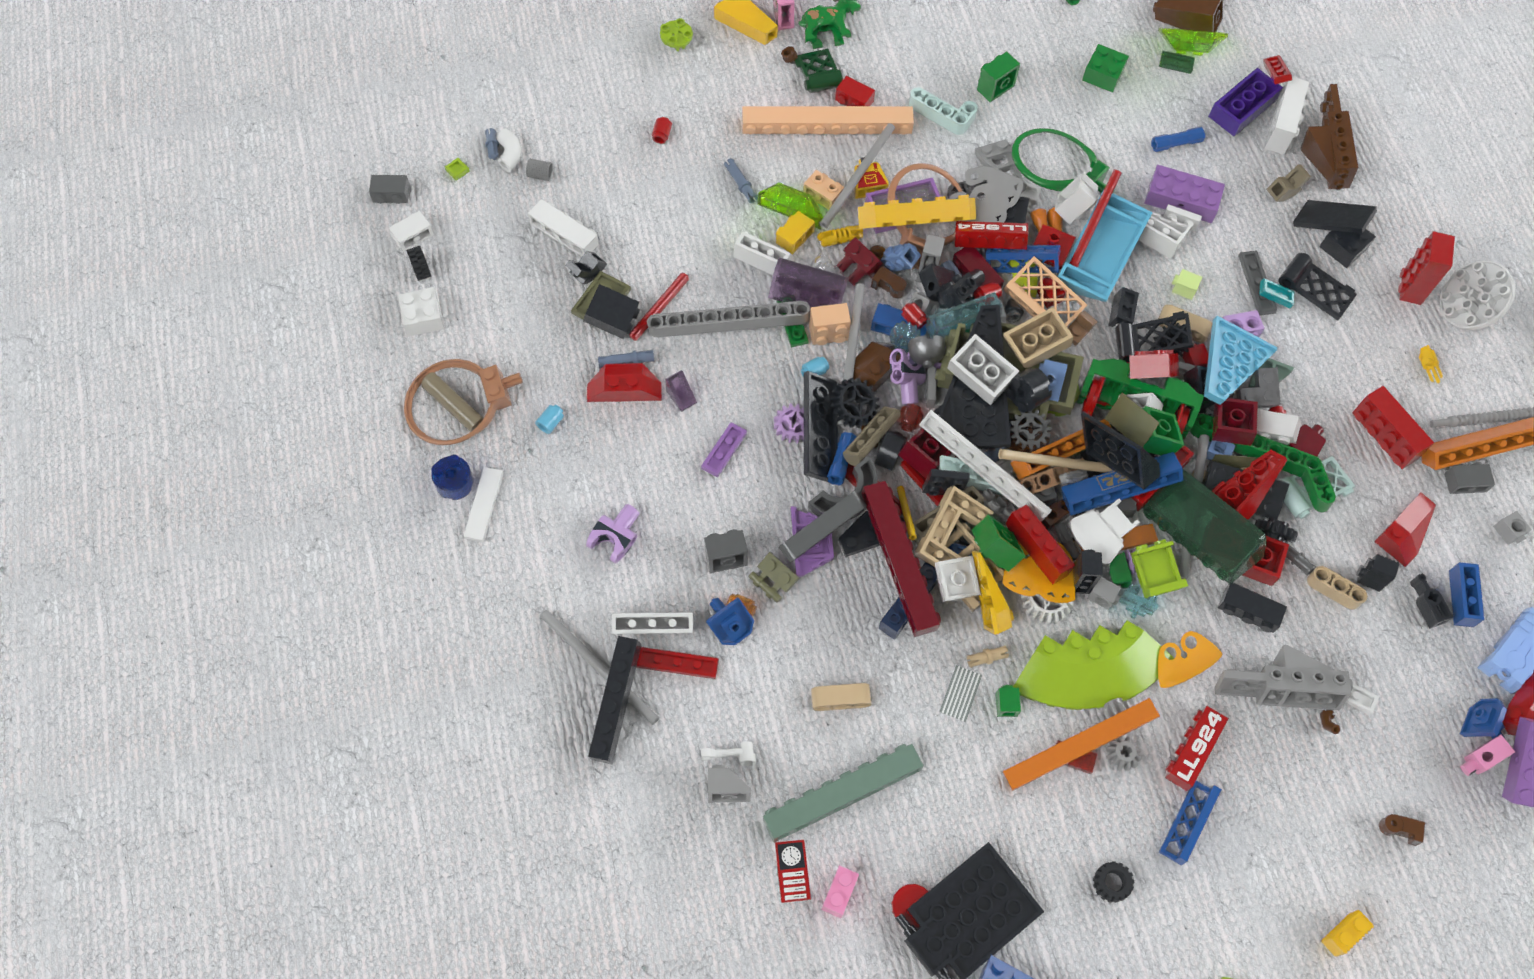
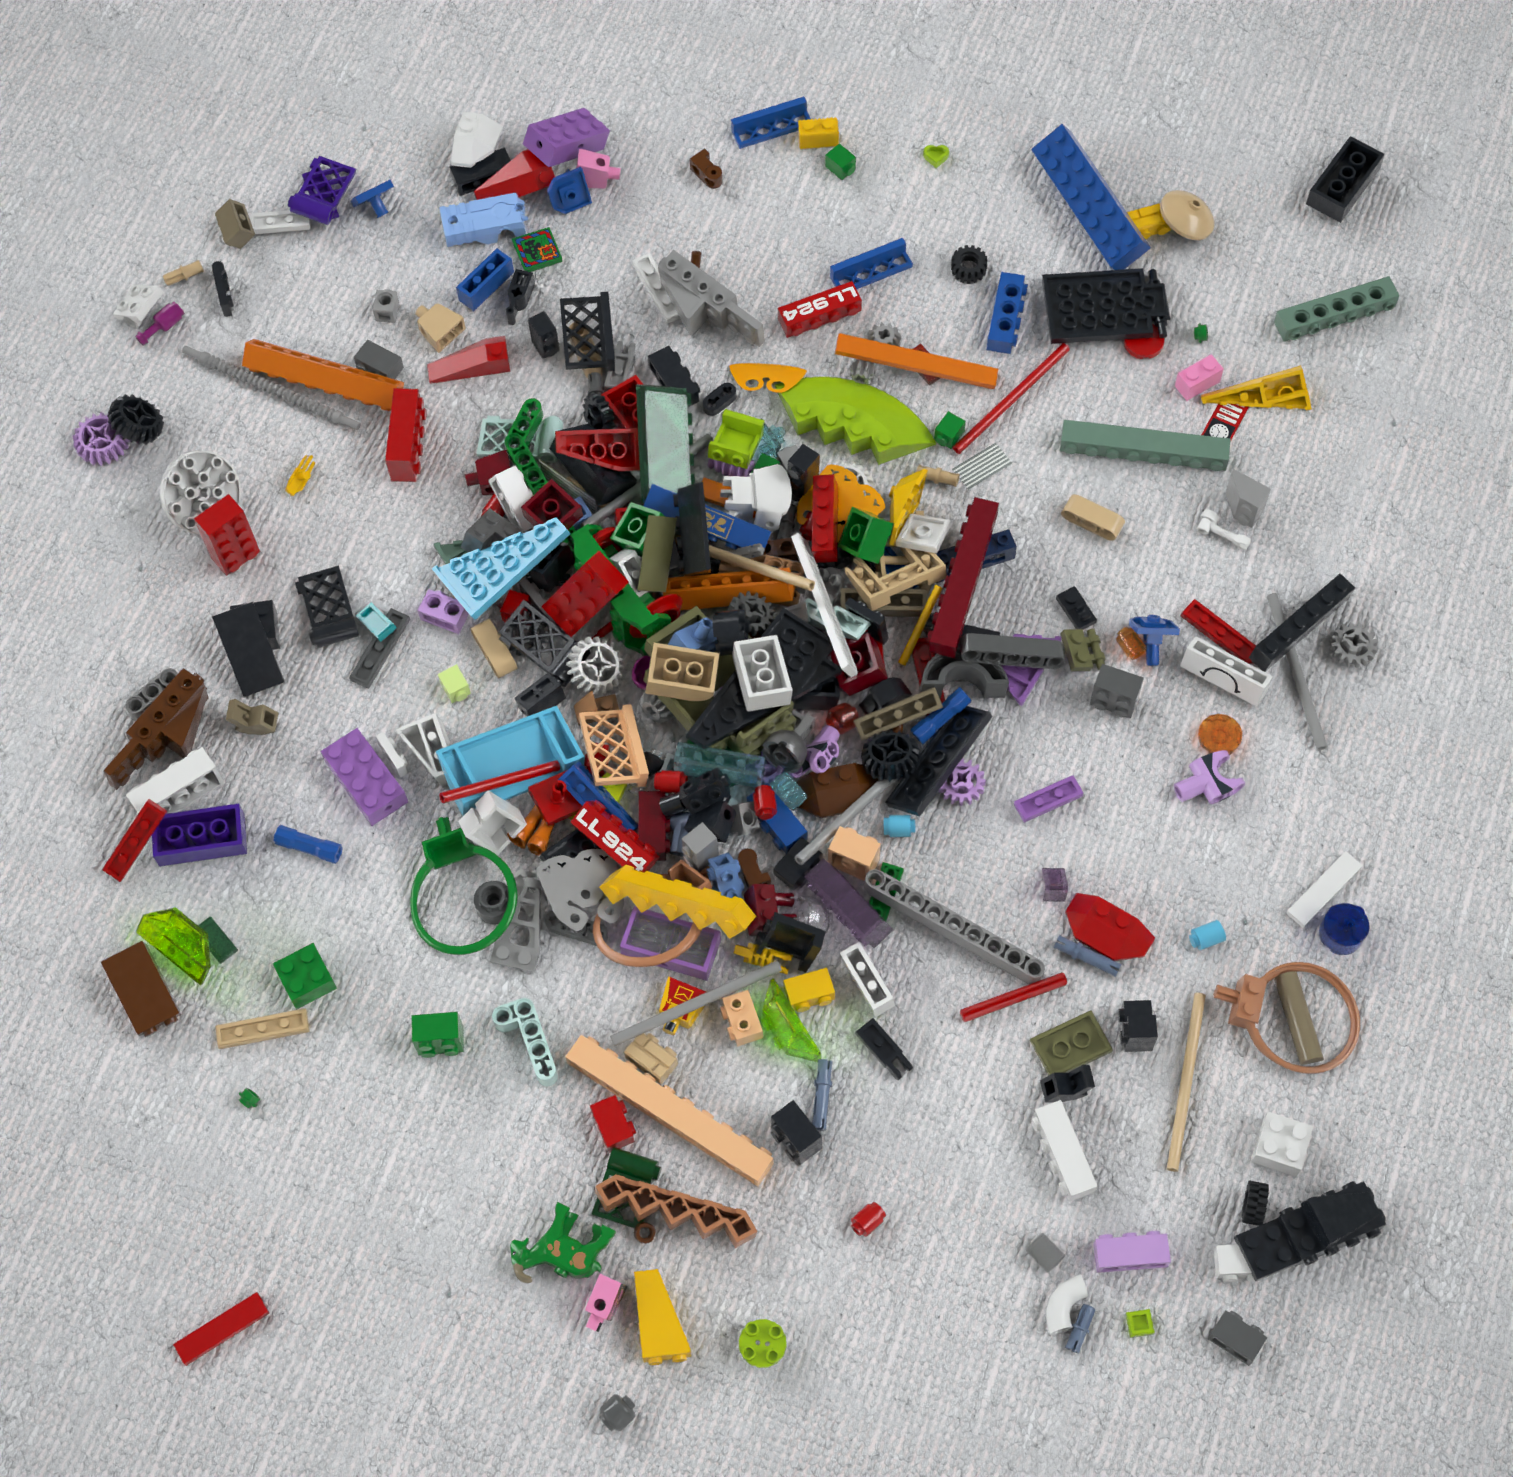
camera: 140 degrees left, 0 degrees up
black brick [583,284,640,339] -> none
none -> light grey beam [125,668,178,721]
none -> tan tile [215,1008,310,1049]
none -> tan torso [415,303,466,353]
none -> dark grey piece [474,881,508,925]
none -> tile [512,227,563,272]
none -> black fence [560,291,615,371]
none -> white gear [566,637,625,695]
none -> nougat brick [595,1175,758,1249]
none -> light grey hinge [604,341,636,391]
none -> tan brick [624,1033,678,1085]
none -> black beam [703,383,736,416]
none -> blue fence [731,96,811,149]
none -> black panel [755,912,825,973]
none -> black brick [770,1100,822,1165]
none -> black brick [773,837,823,890]
none -> green brick [825,143,856,180]
none -> black hinge [855,1018,913,1080]
none -> red piece [952,343,1070,454]
none -> blue brick [986,272,1028,354]
none -> black plate [1056,586,1097,630]
none -> lavender brick [1093,1231,1171,1273]
none -> black brick [1118,1000,1158,1052]
none -> tan piece [1167,993,1206,1172]
none -> green plate [1194,323,1208,343]
none -> clear orange tile [1198,714,1242,755]
none -> yellow wedge [1201,365,1312,410]
none -> black wedge [1234,1181,1386,1282]
none -> light grey gear [1330,622,1378,668]

